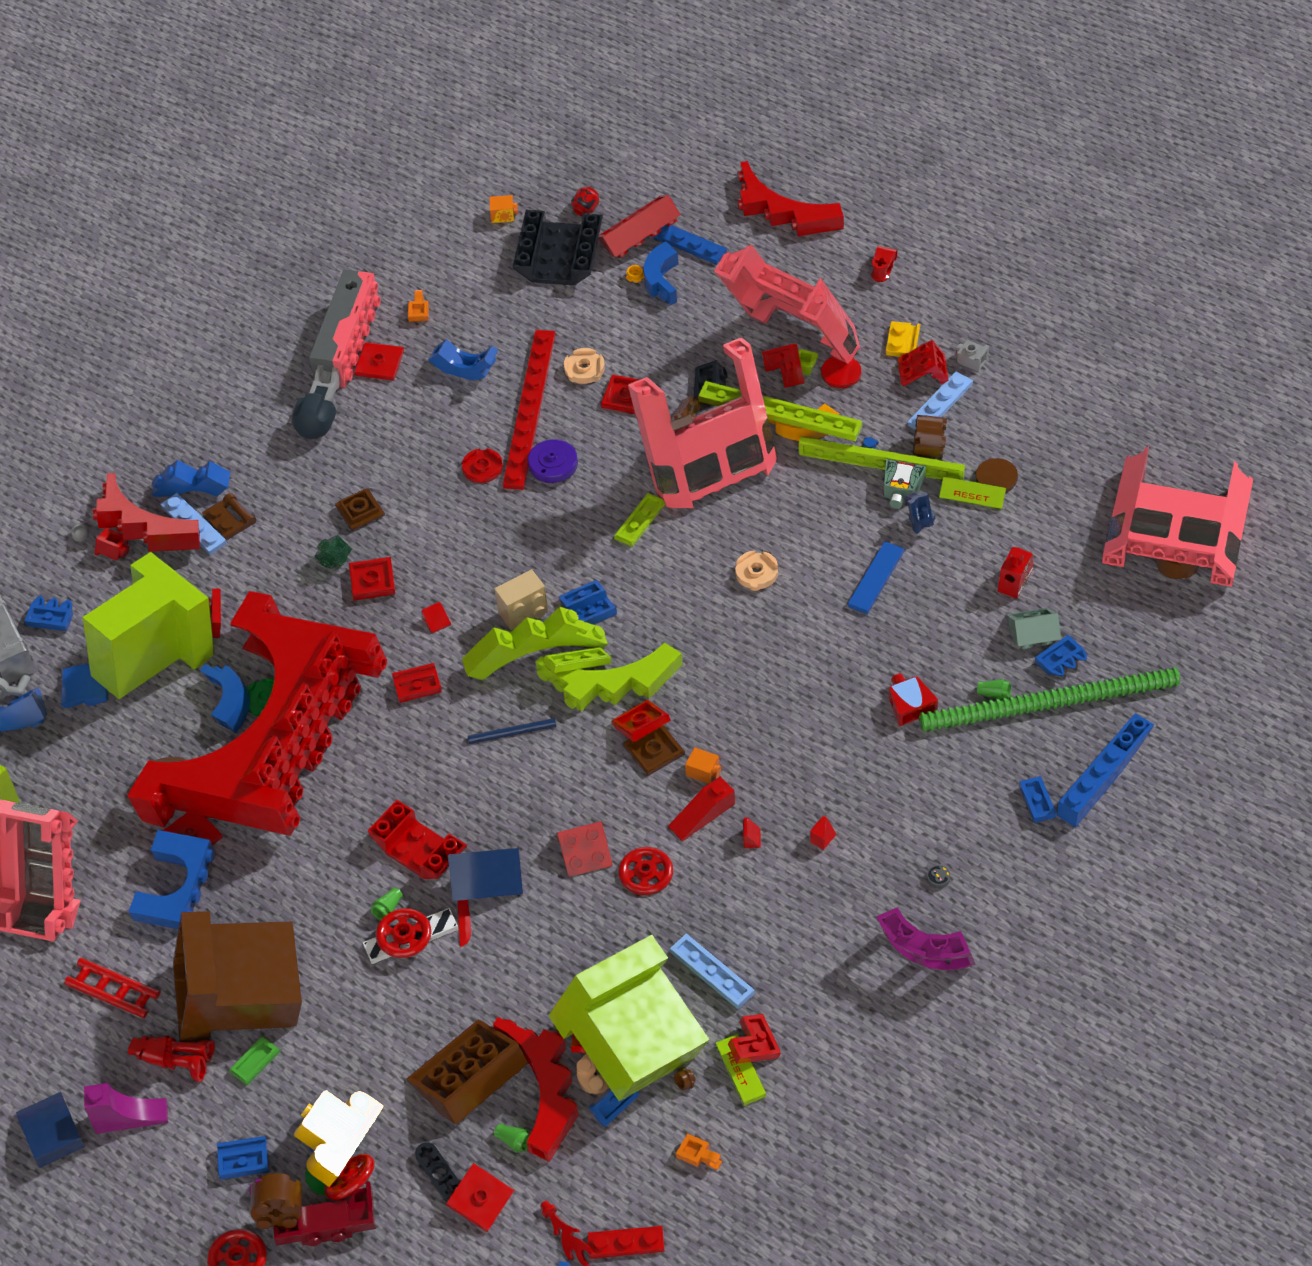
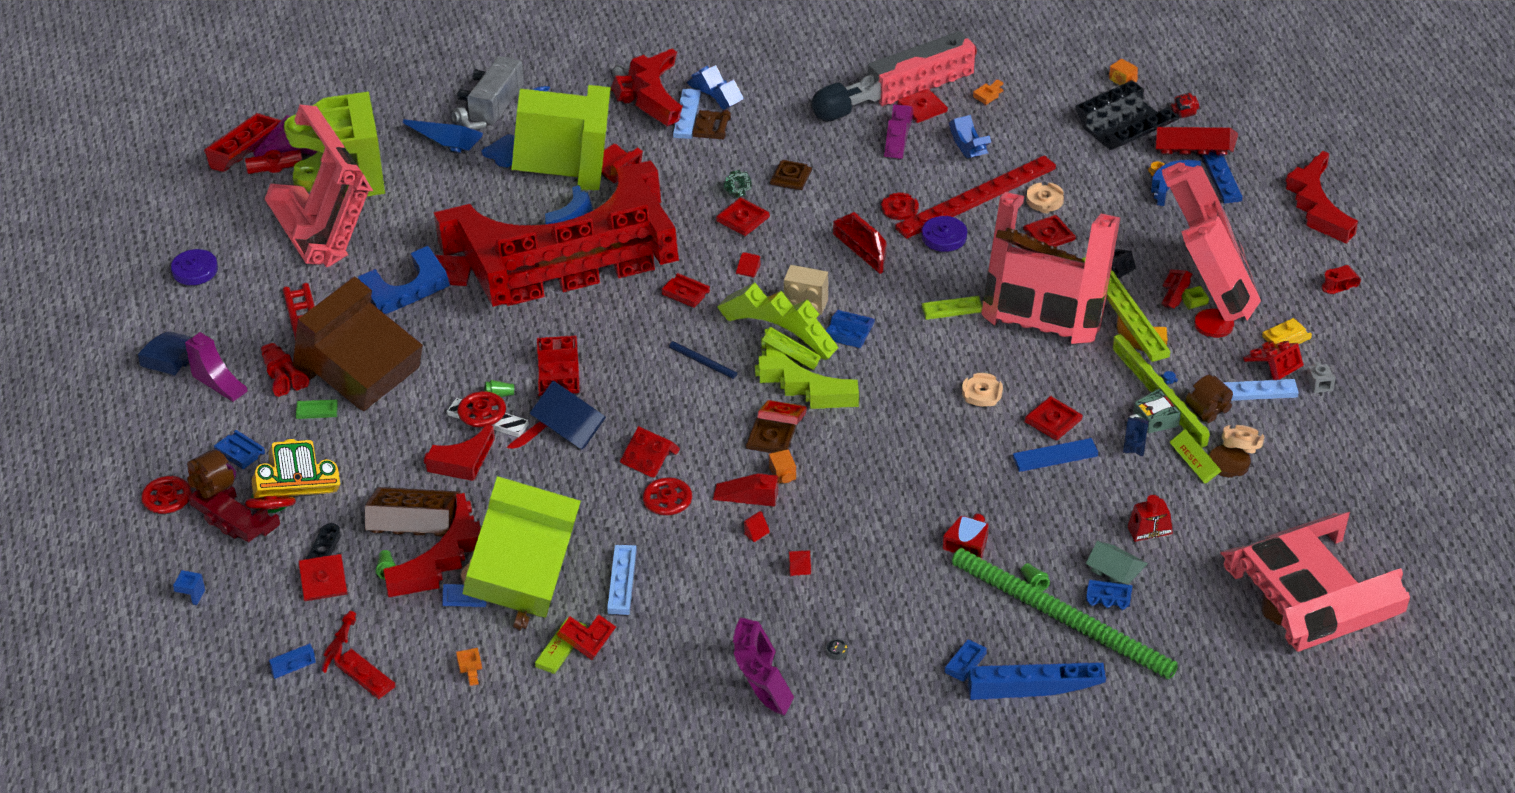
camera: 45 degrees right, 10 degrees down
none -> red arch [424,424,495,481]
none -> red wedge [833,212,887,274]
none -> magenta arch [884,104,913,159]
none -> red plate [1025,396,1083,441]
none -> light nougat plate [1222,425,1264,453]

